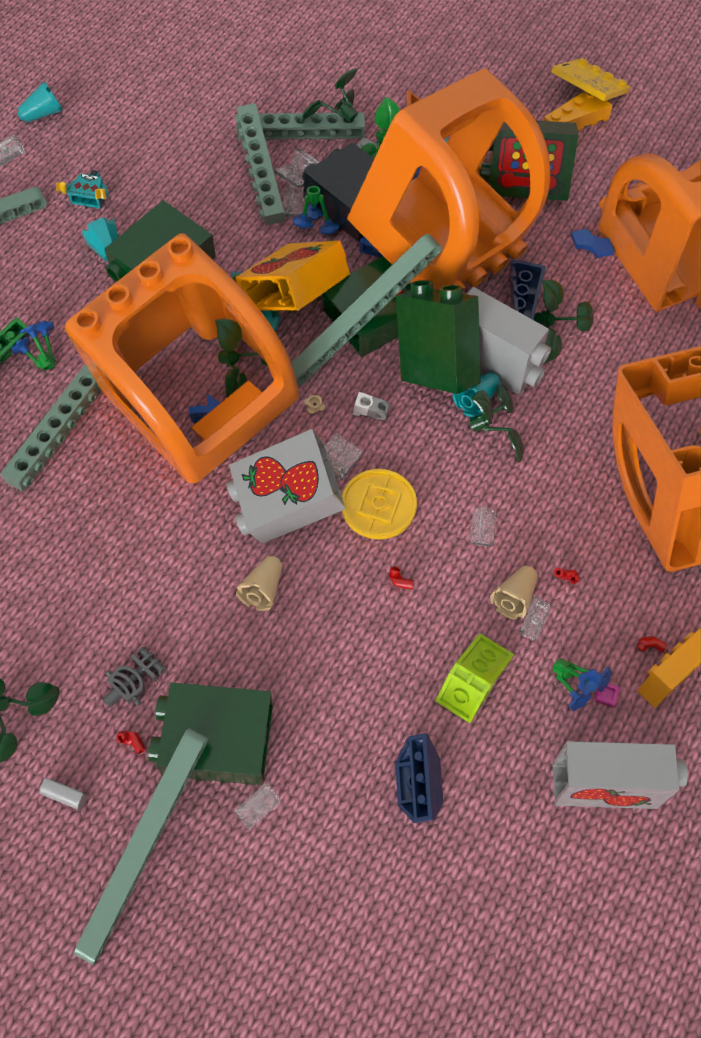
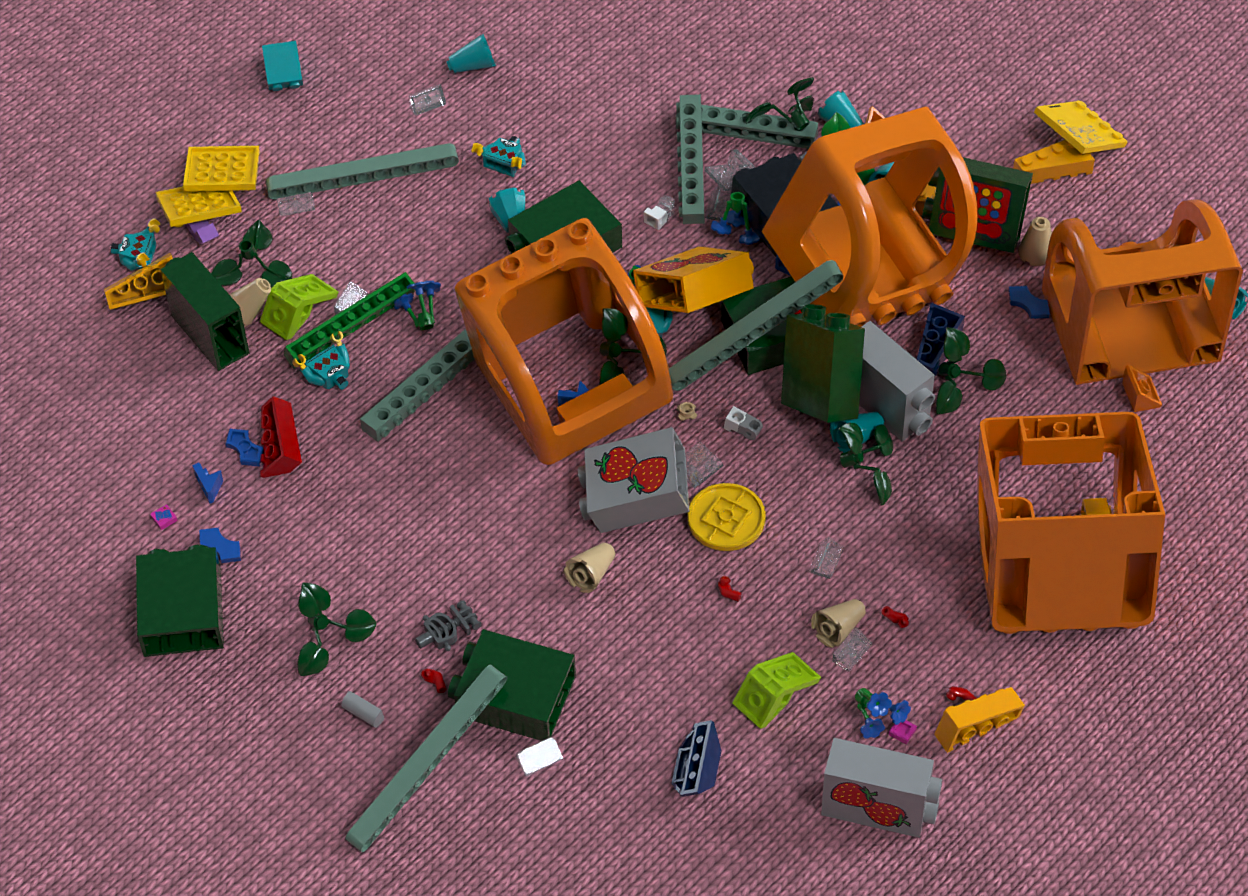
camera: 15 degrees right, 10 degrees down
none -> white leg [644,195,675,230]
none -> teal cone [817,90,864,128]
none -> tan cone [1018,217,1052,266]

